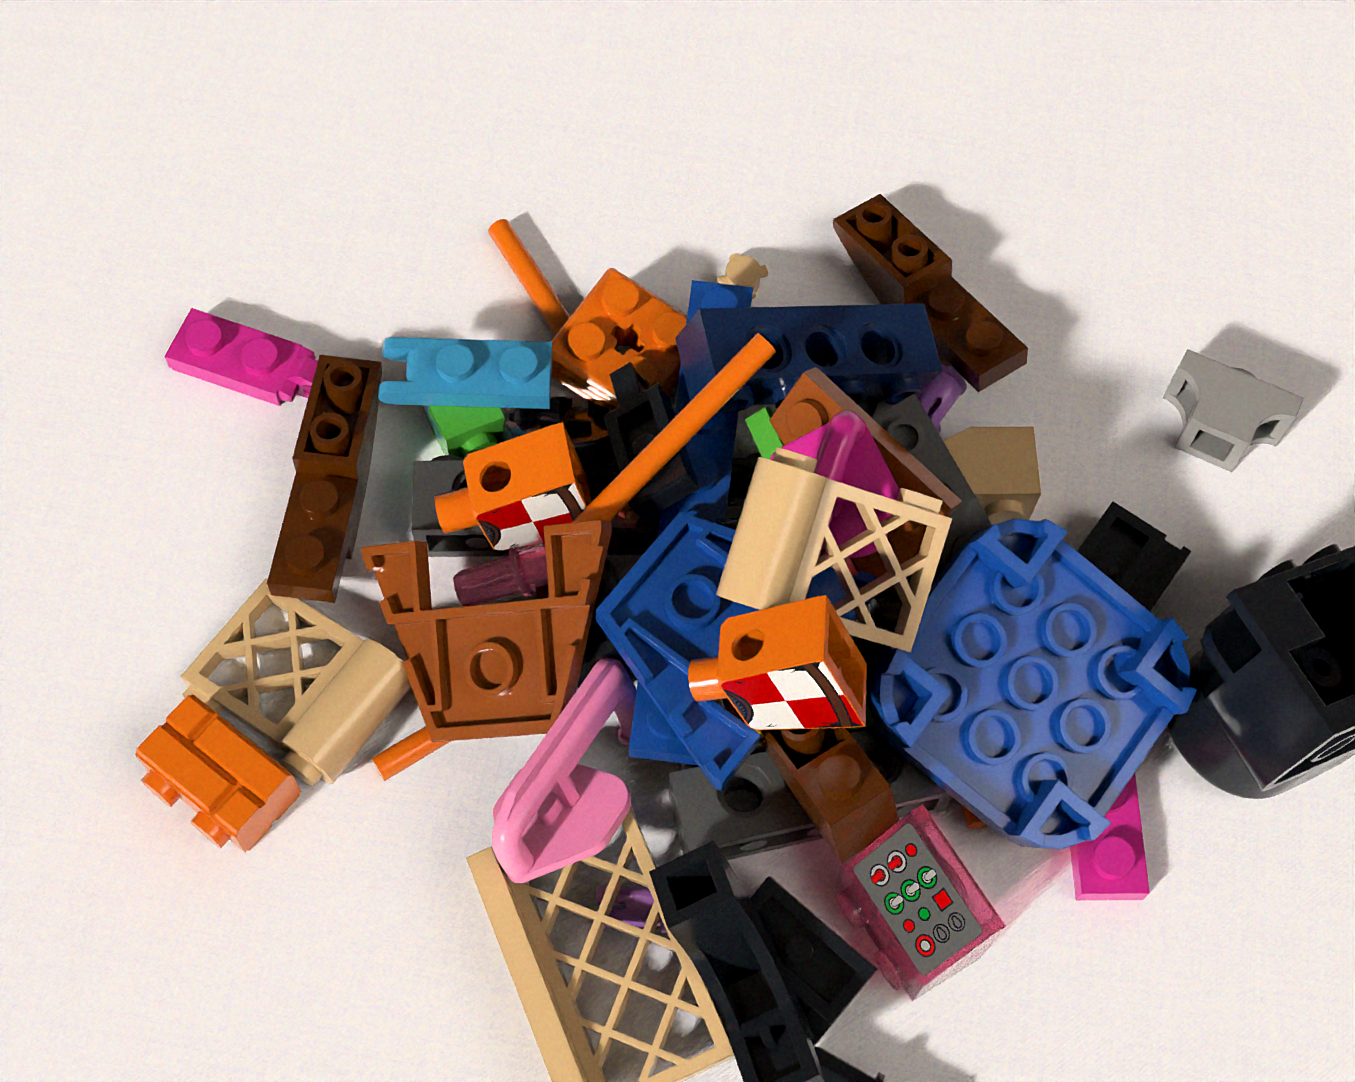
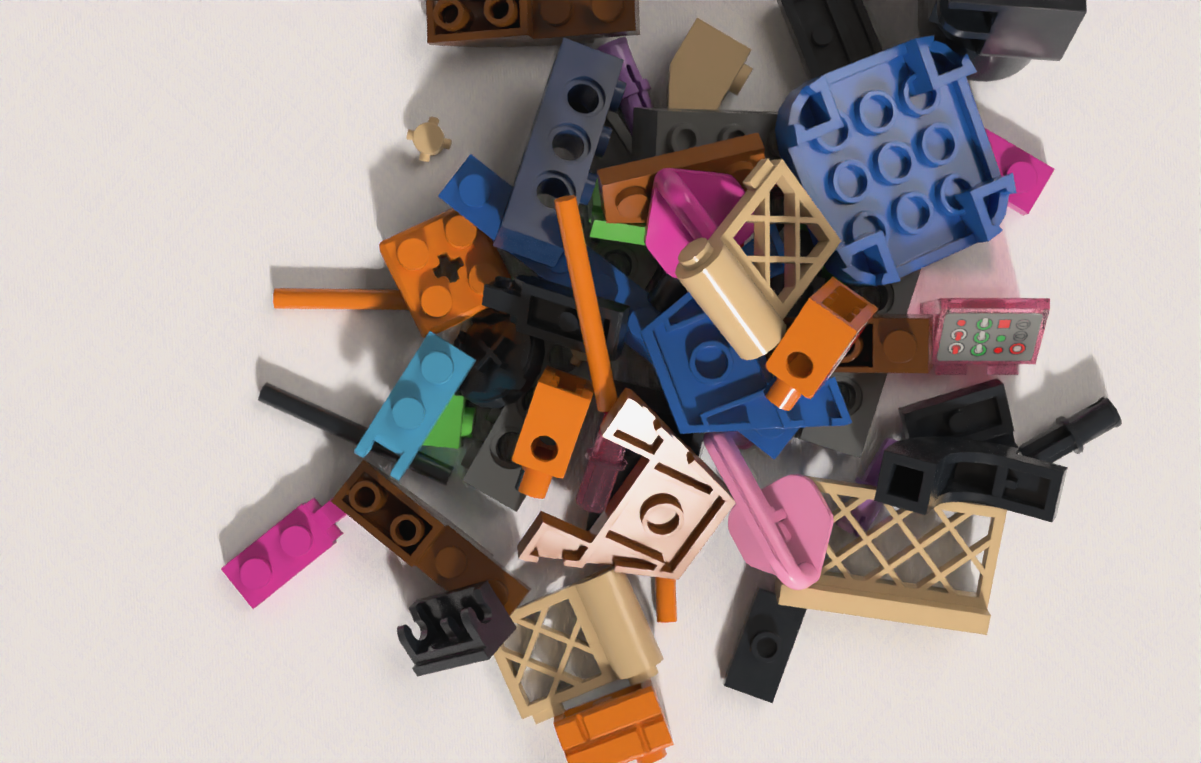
camera: 50 degrees left, 25 degrees up
none -> black bar [258,382,455,485]
none -> black hinge [397,580,517,677]
none -> black plate [722,586,807,704]

